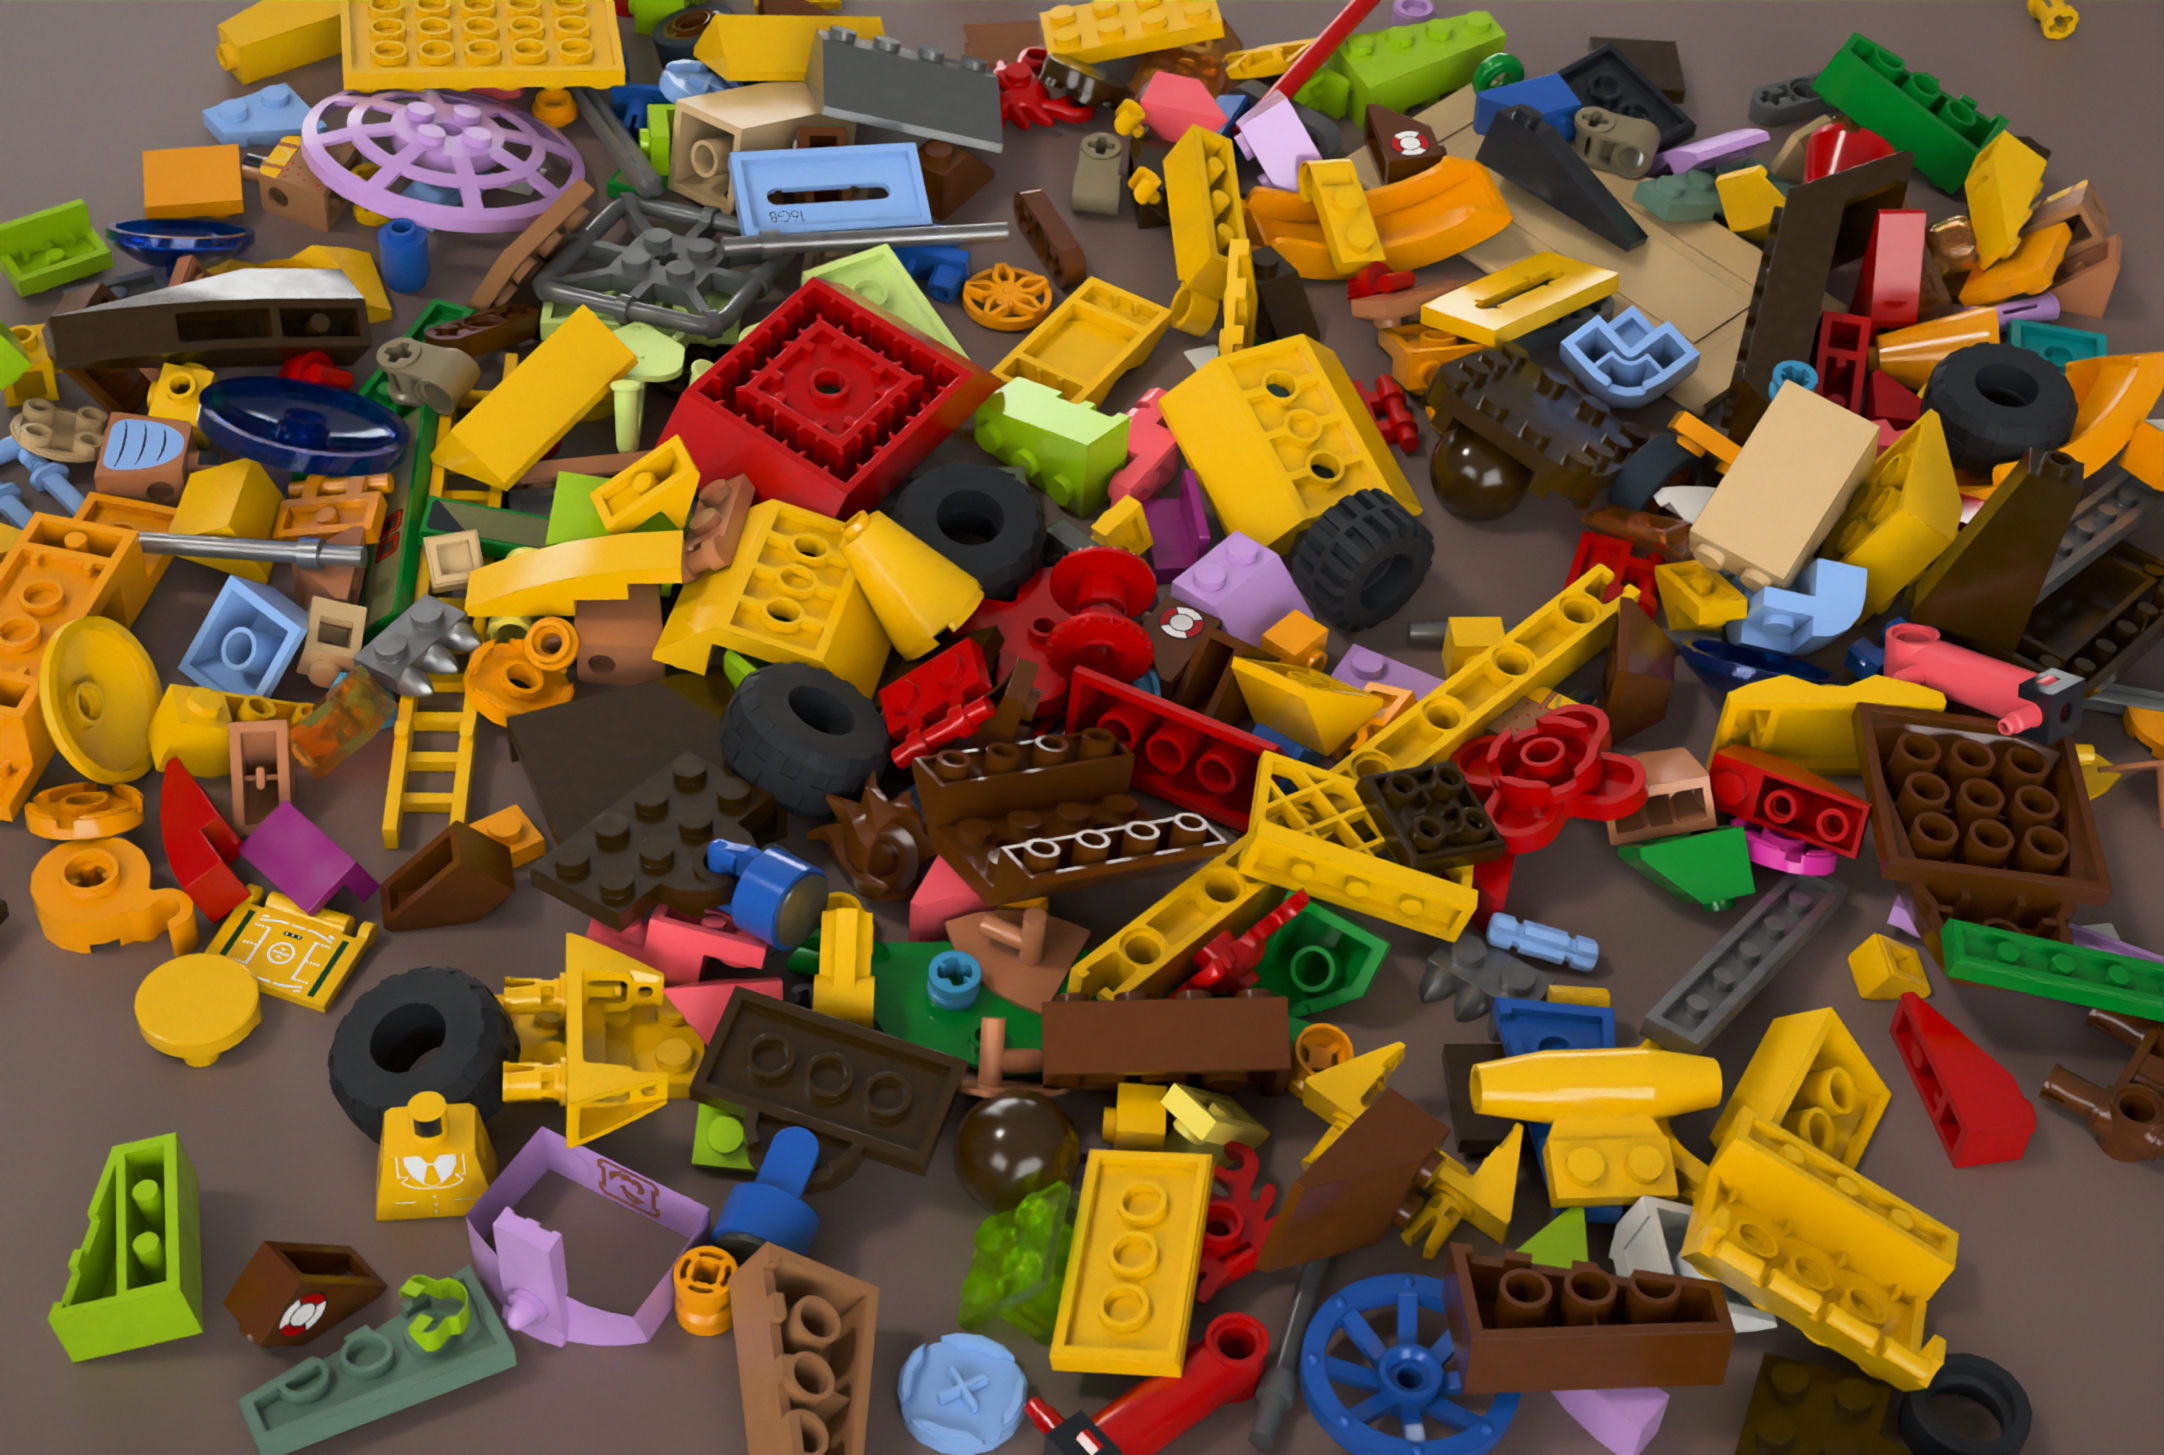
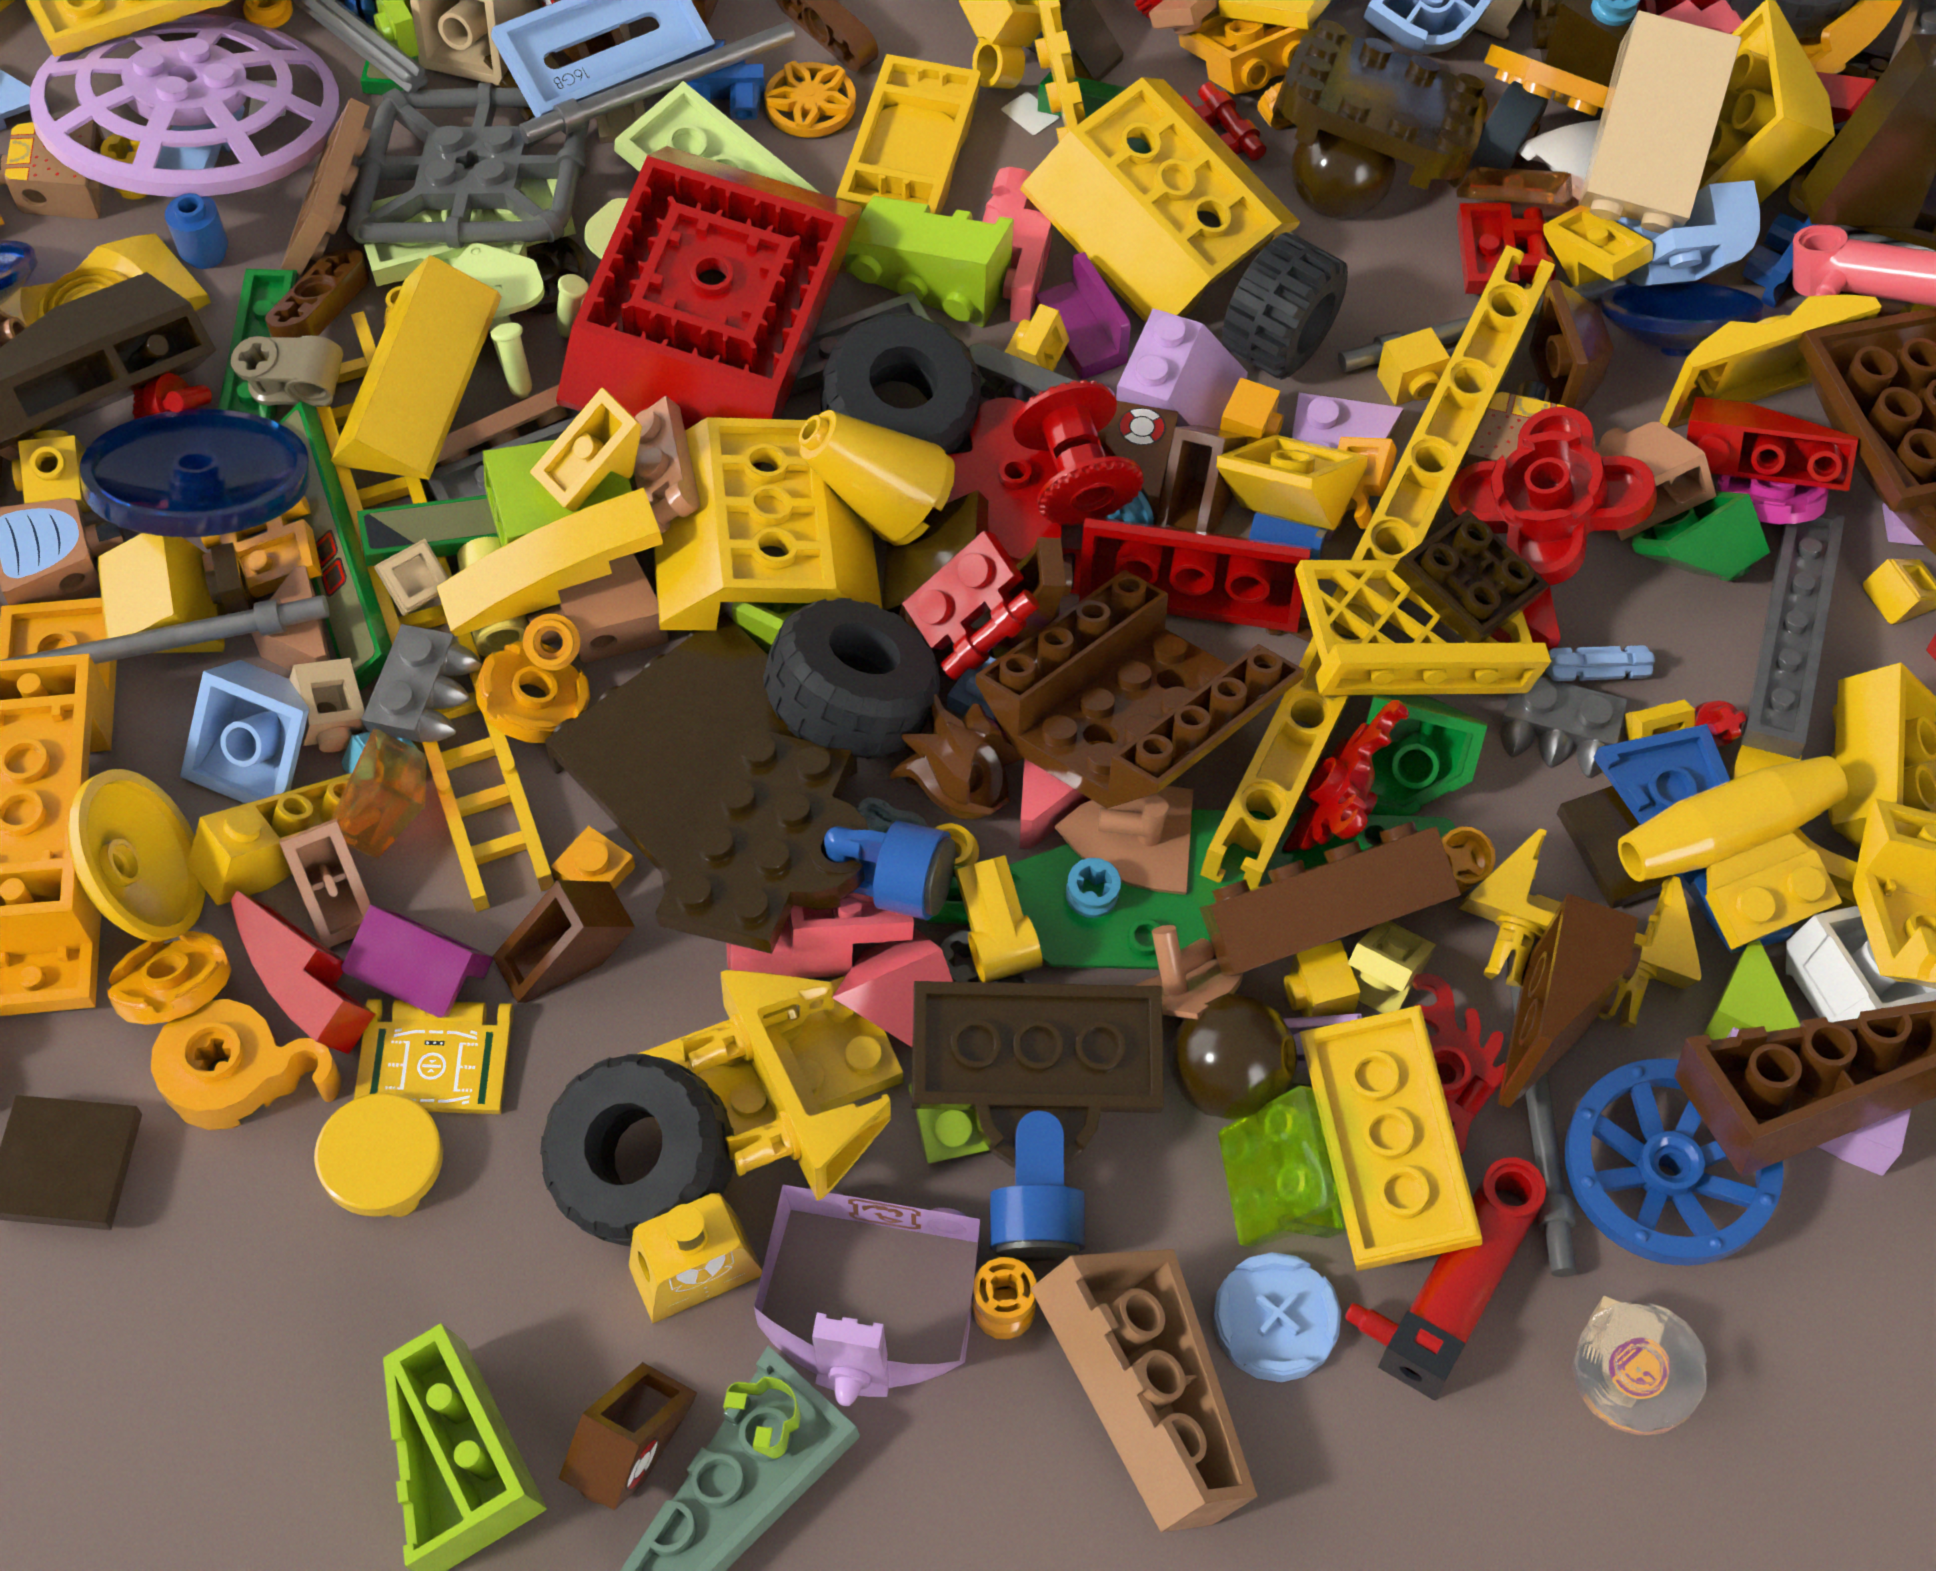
camera: 15 degrees left, 15 degrees up
none -> dark brown plate [205,542,259,616]
none -> red axle [1694,700,1747,746]

